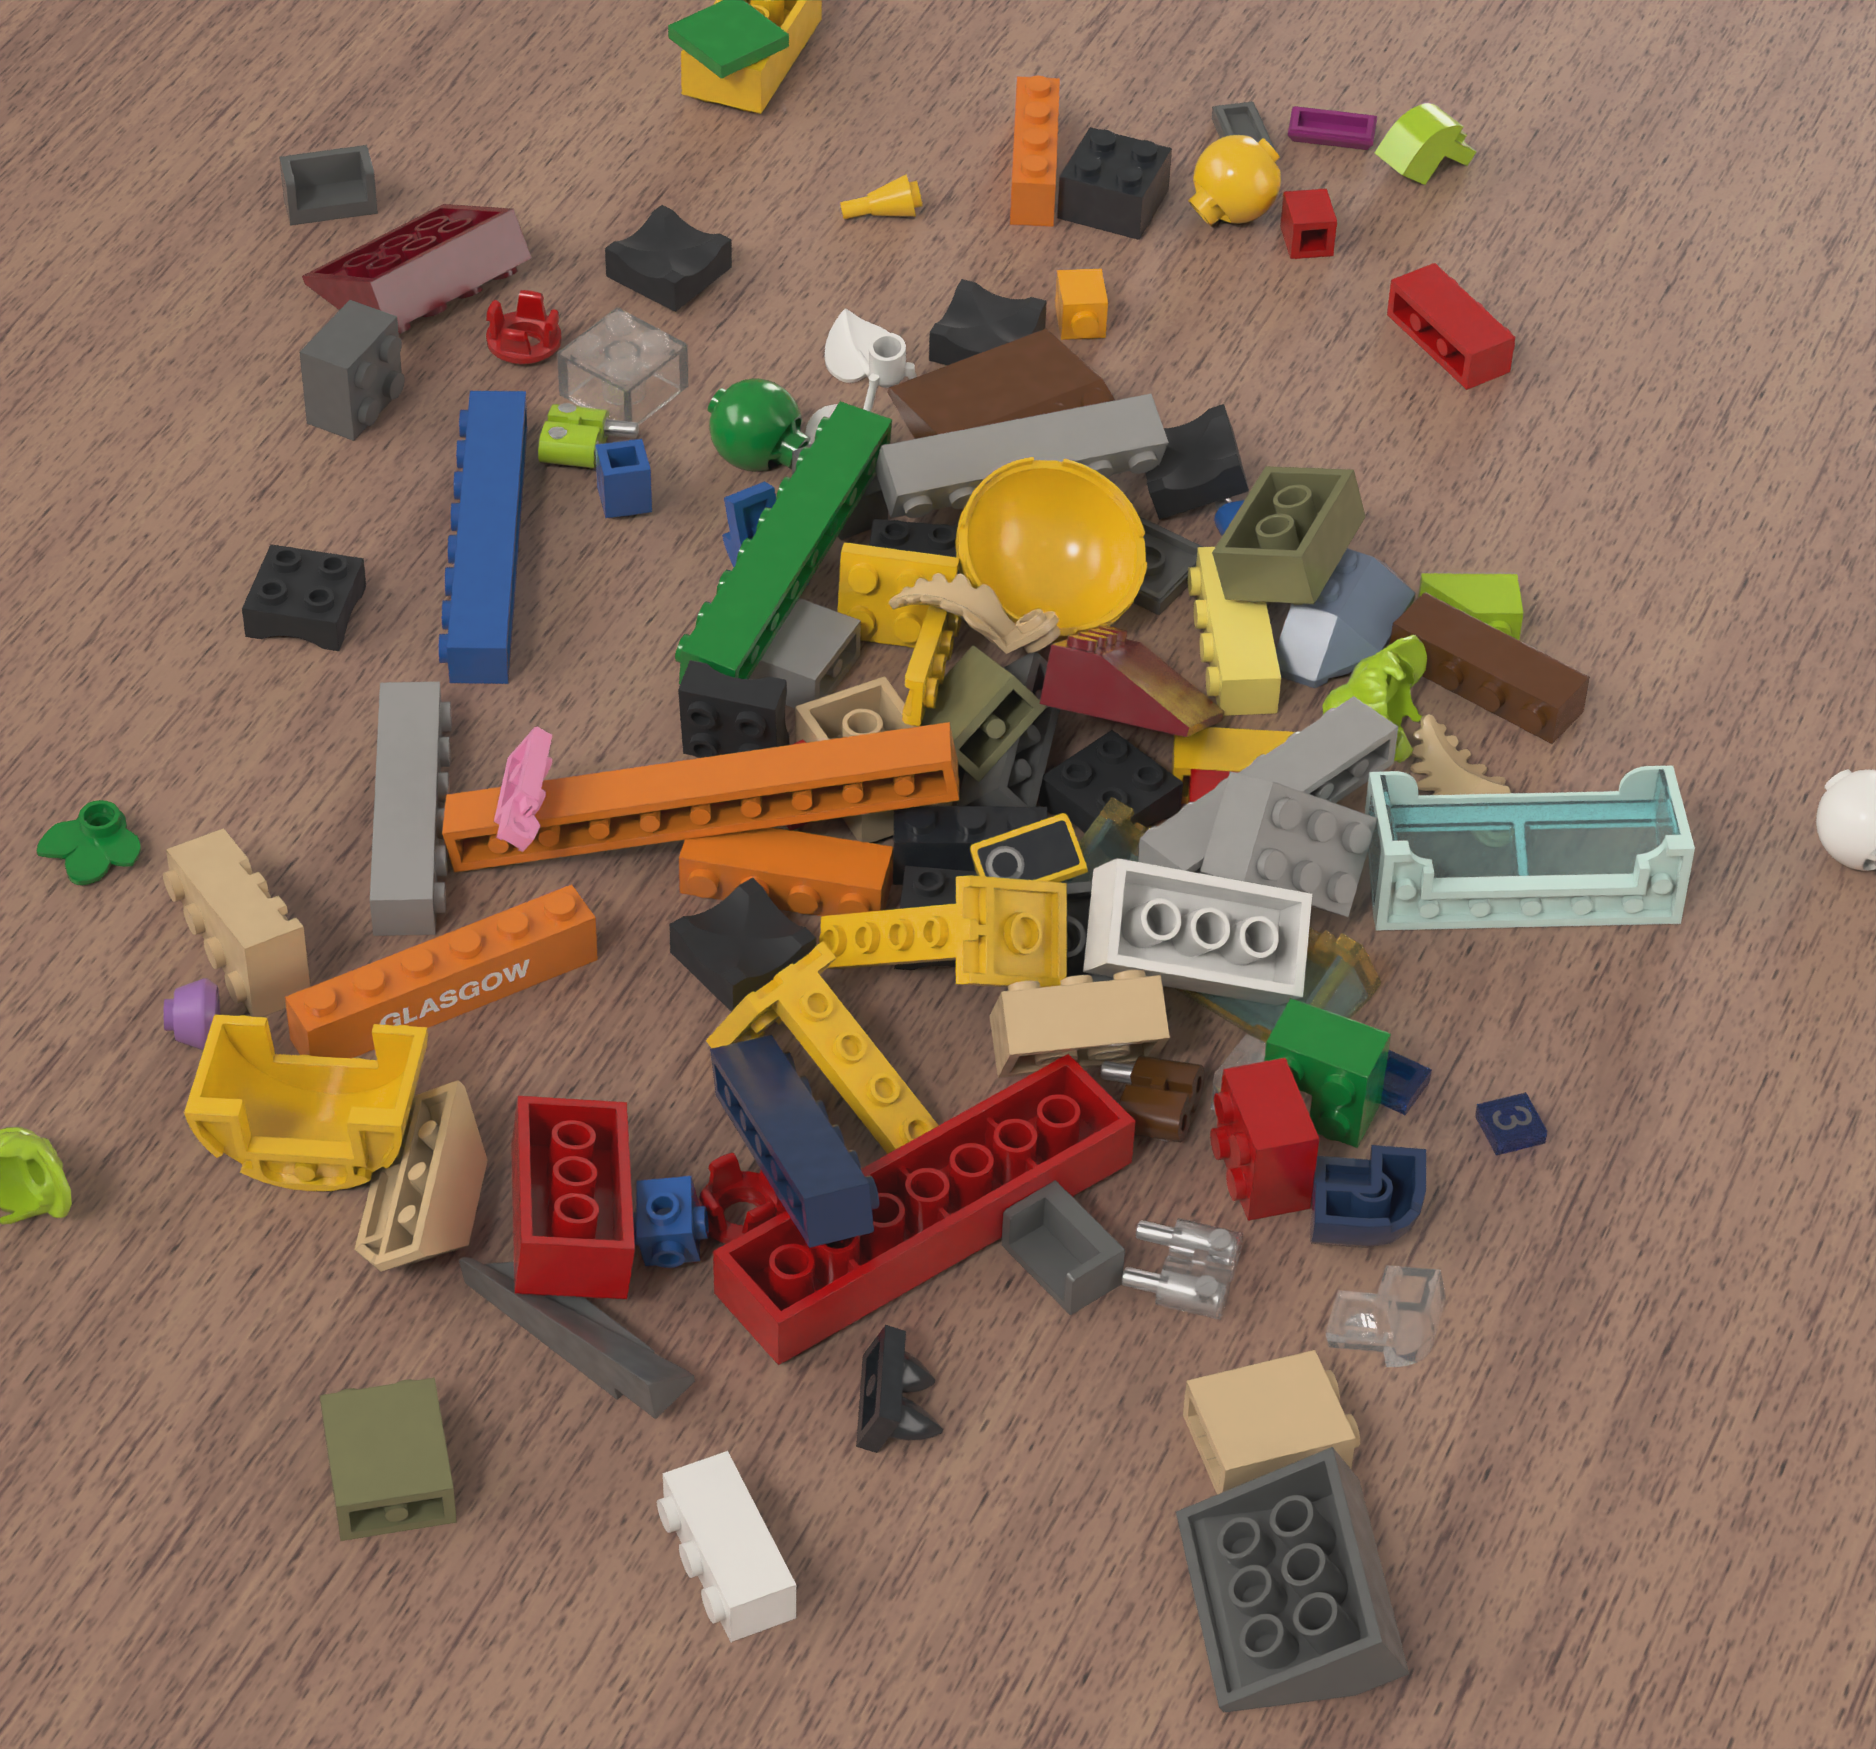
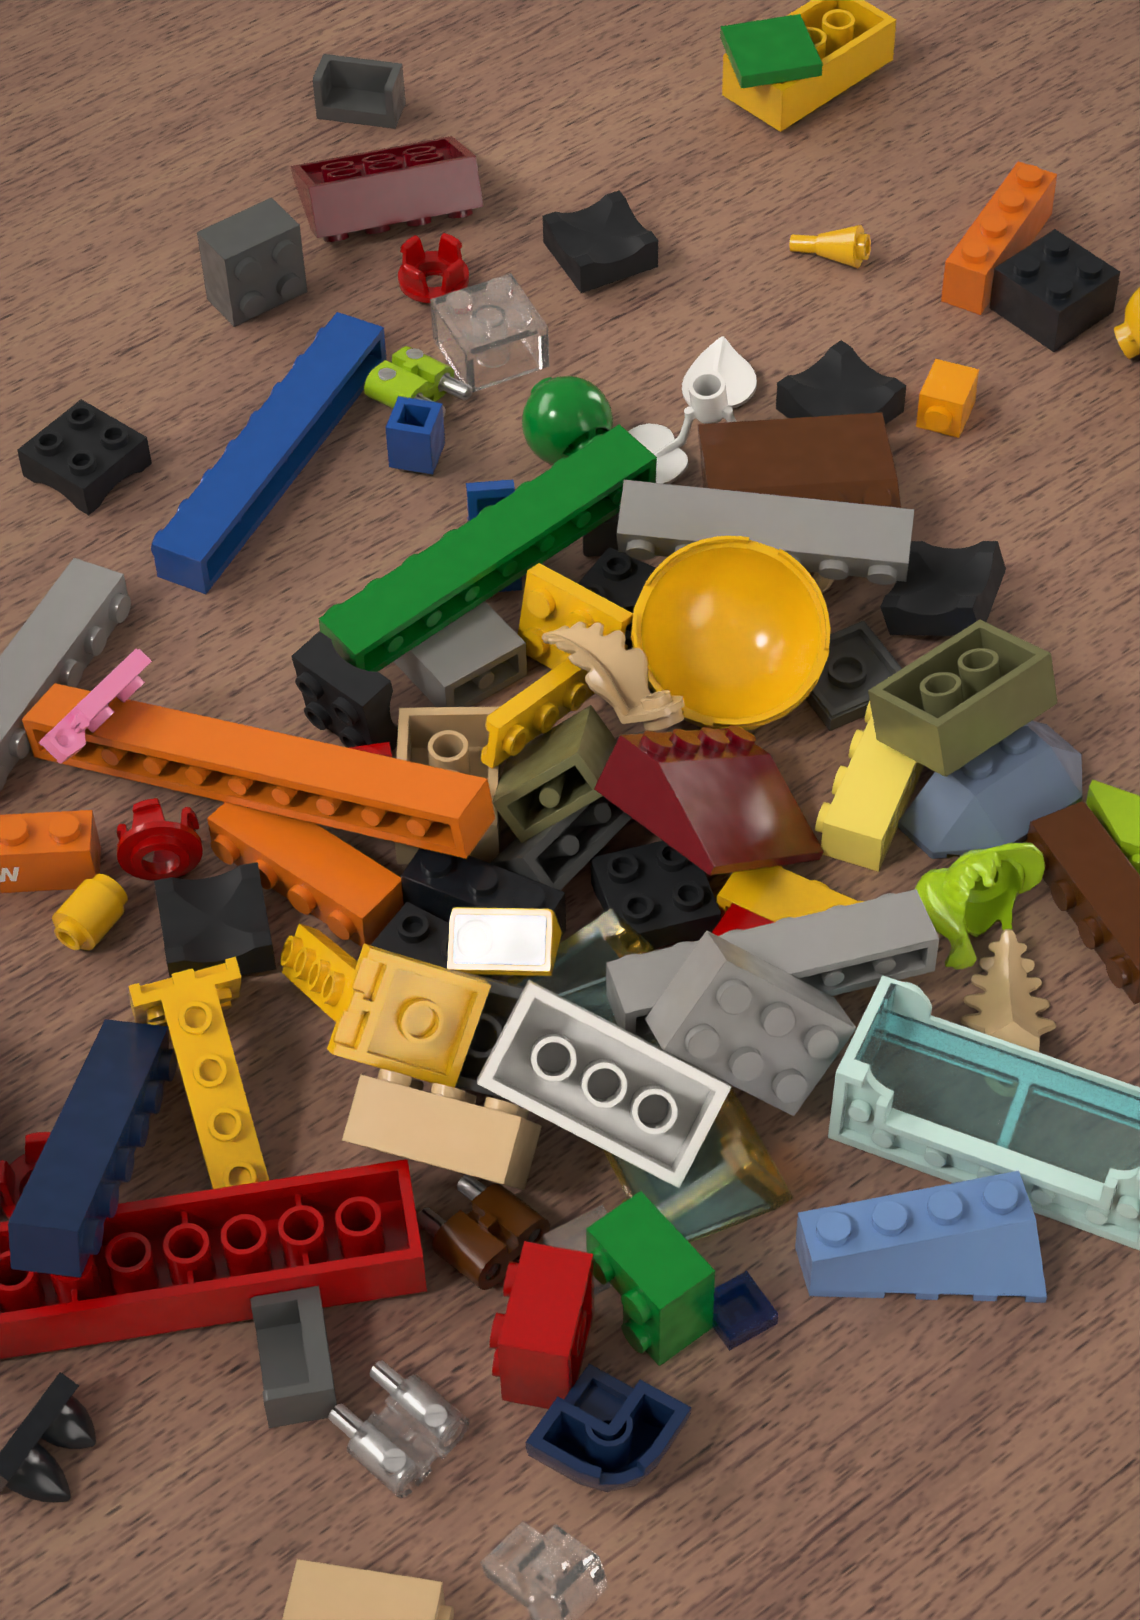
camera: 30 degrees right, 5 degrees up
clear blue tile [1475,1092,1548,1155] -> none
none -> yellow brick [52,874,128,951]
none -> red piece [117,798,203,881]
none -> medium blue wedge [795,1171,1047,1303]

